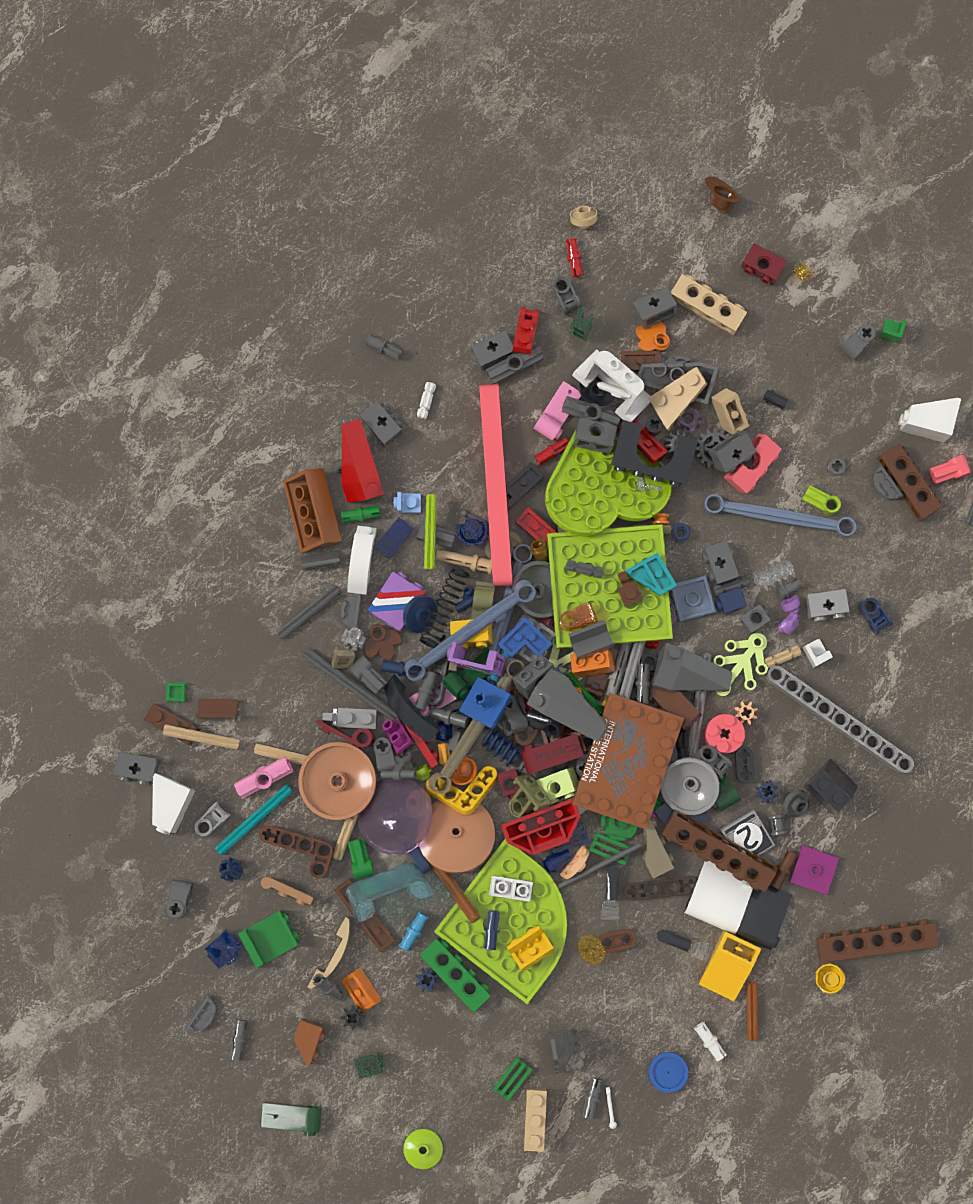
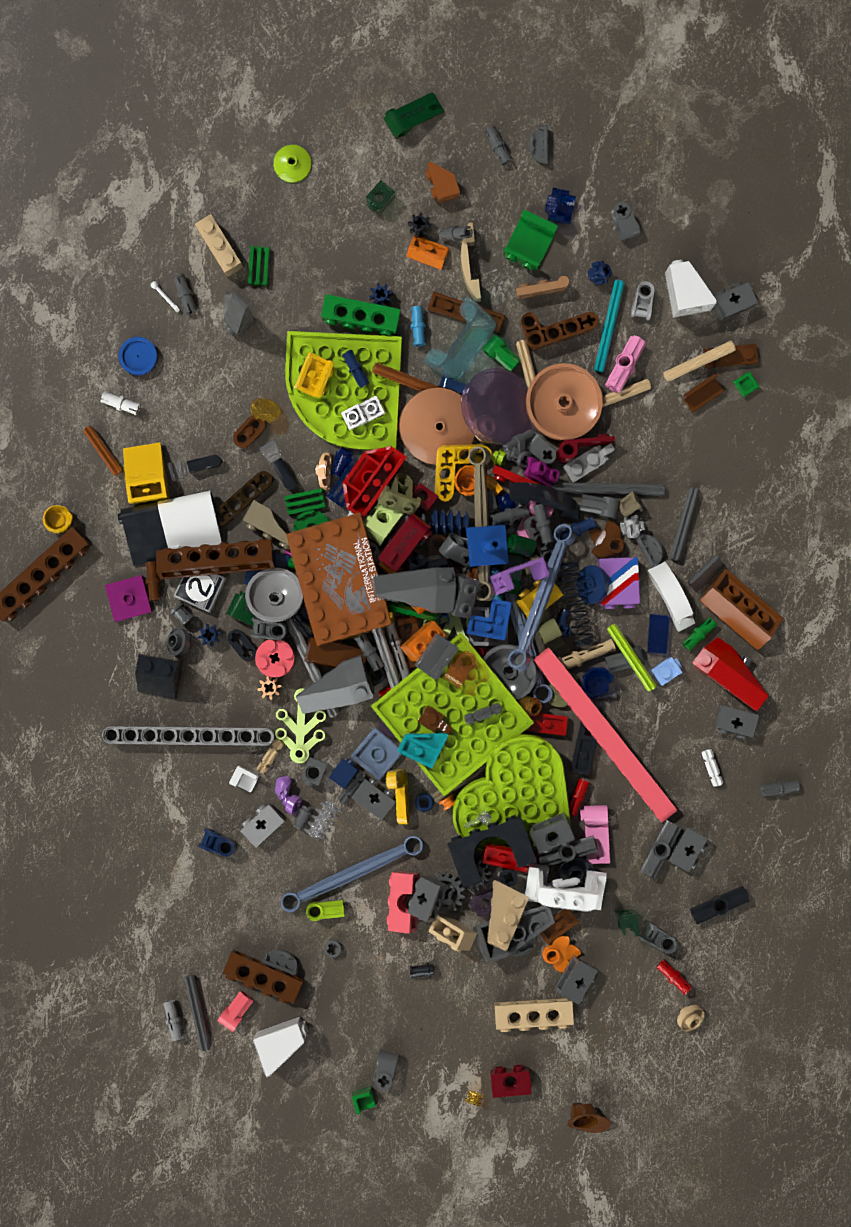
camera: 145 degrees right, 5 degrees up
red plate [512,307,539,354] -> none
dark grey axle [557,842,642,890] -> none
none -> yellow beam [386,769,410,825]
none -> black piece [690,886,750,925]

